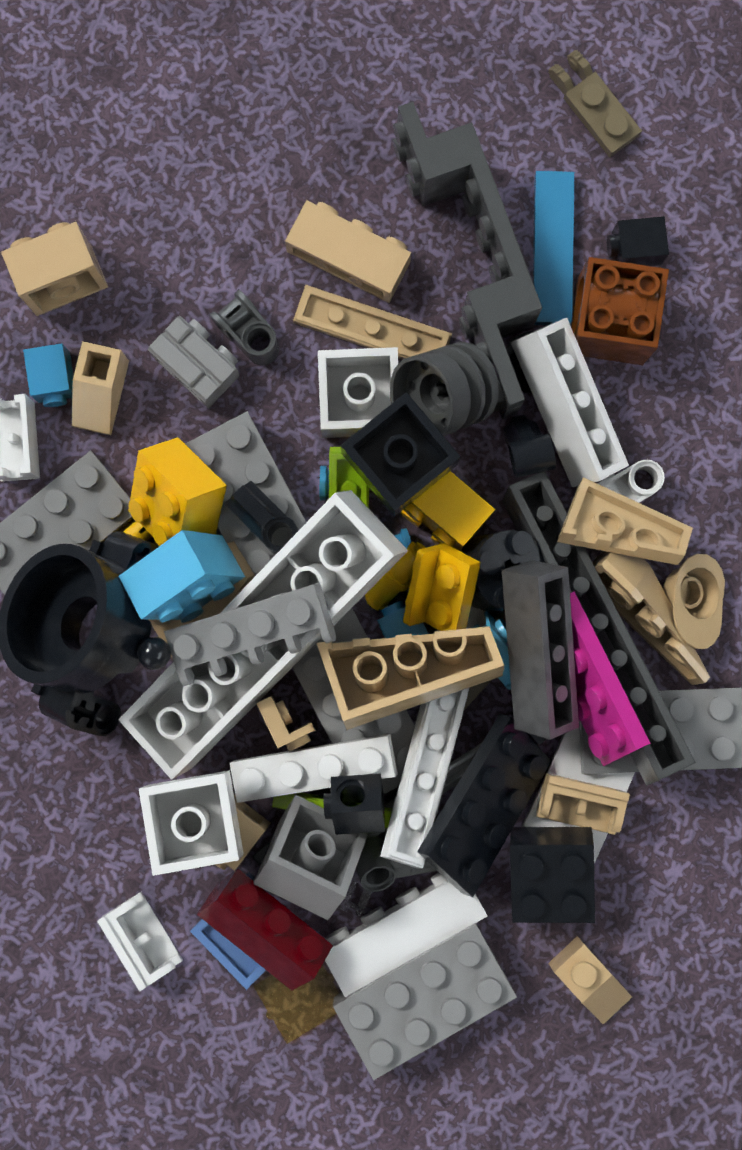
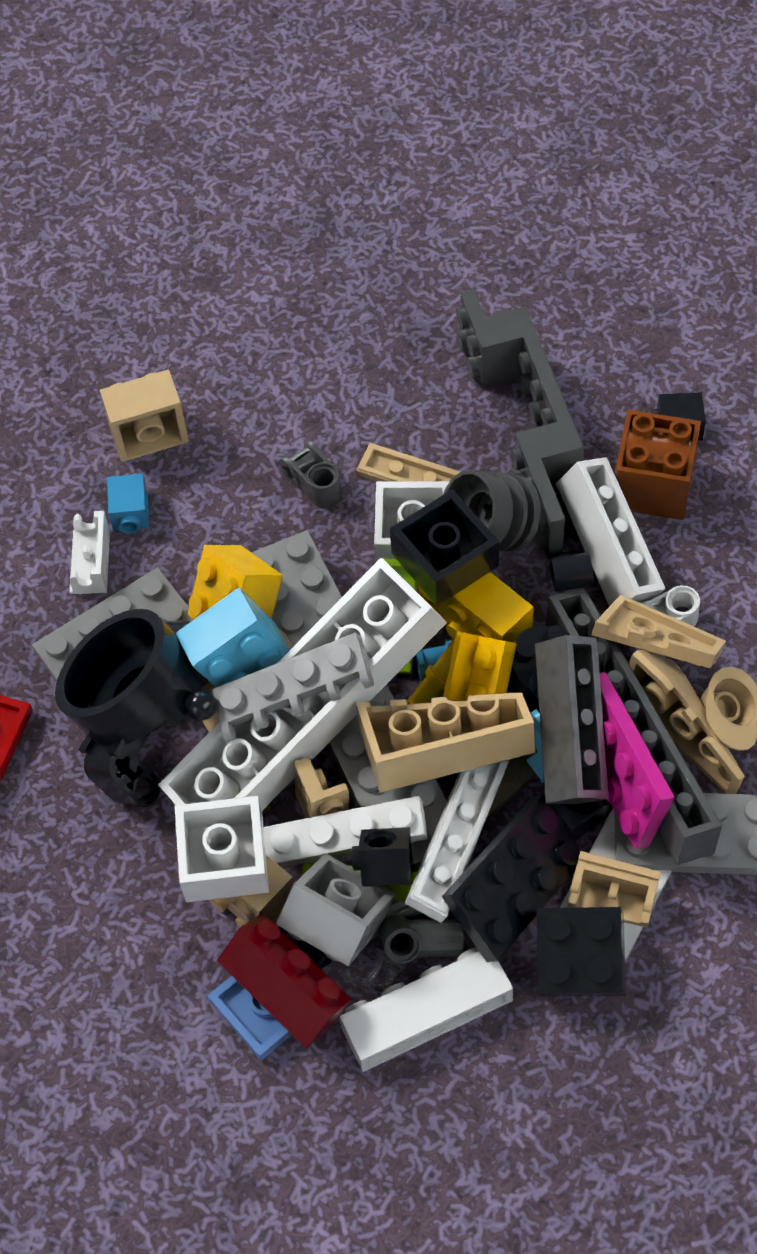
camera: 10 degrees right, 25 degrees down
tan slope [72,341,129,436] -> none
white hinge [97,891,183,992] -> none
light grey brick [147,316,240,409] -> none
black piece [226,481,299,555] -> none
clear yellow piece [253,965,340,1044] -> none
tan brick [285,200,411,303] -> none
light grey brick [333,923,517,1080] -> none
dark azure tile [533,171,574,326] -> none
dark tan hinge [548,50,642,157] -> none
tan slope [548,936,632,1024] -> none

